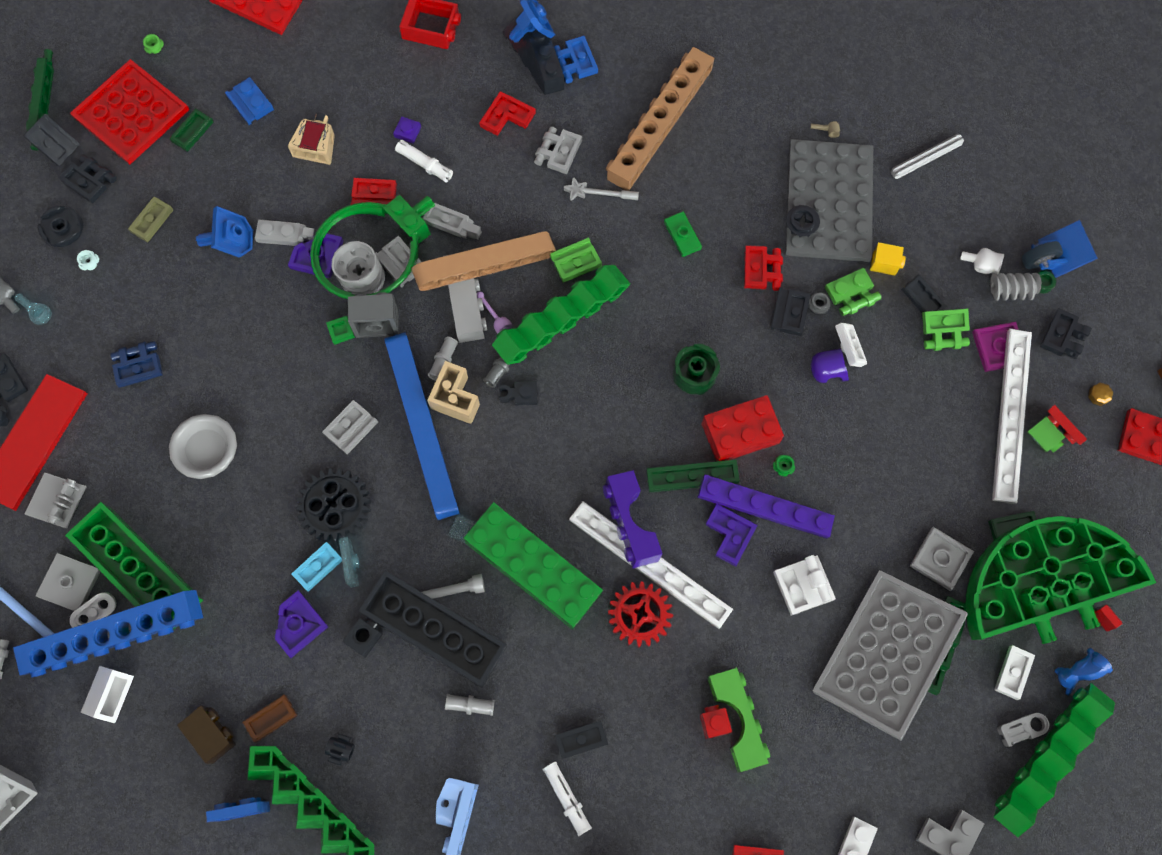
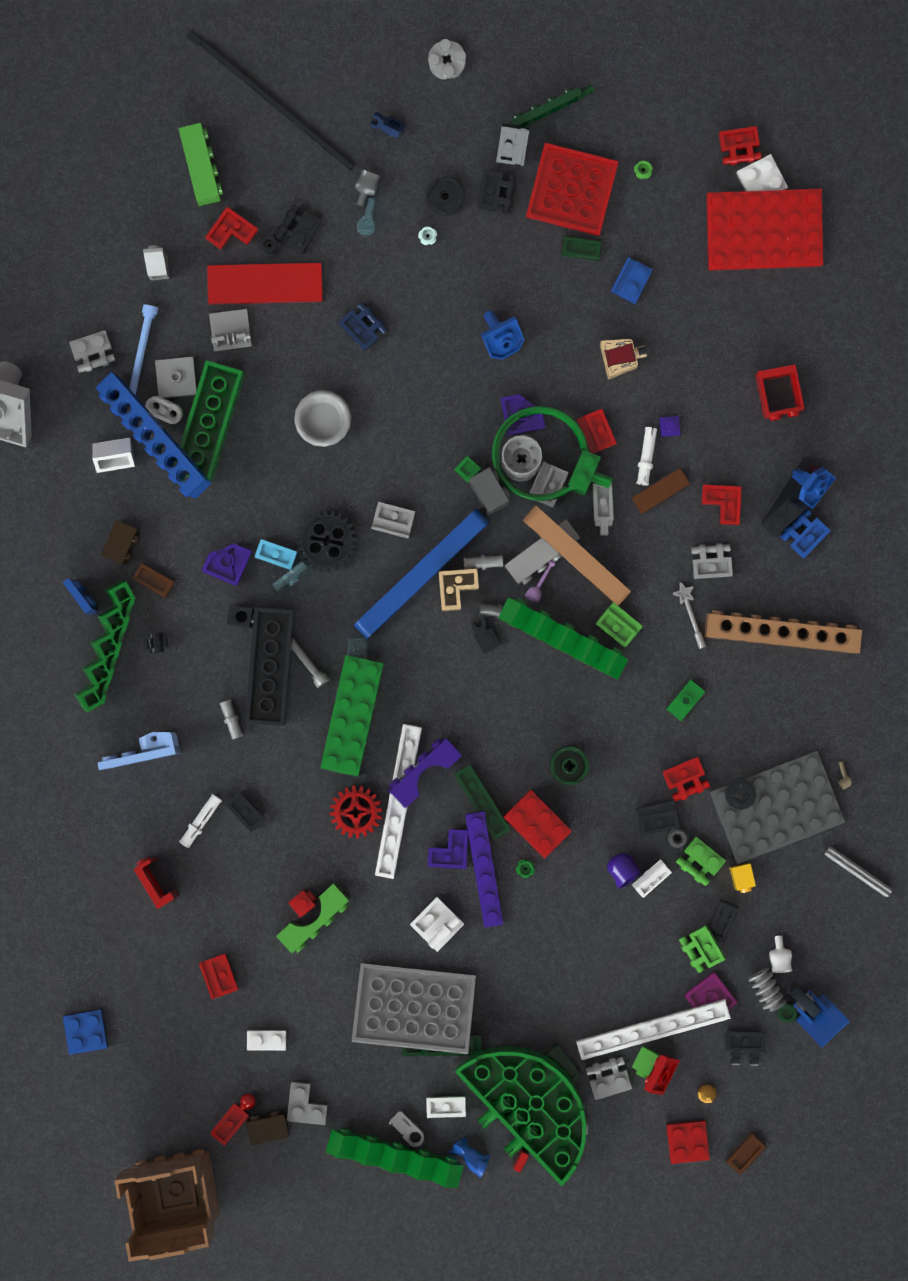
camera: 65 degrees right, 15 degrees up
olive plate [128,197,173,243] -> none
light grey hinge [255,220,316,246] -> none
light grey plate [910,527,974,591] -> none
none -> light grey plate [586,1057,632,1100]
none -> reddish brown tile [631,468,690,515]

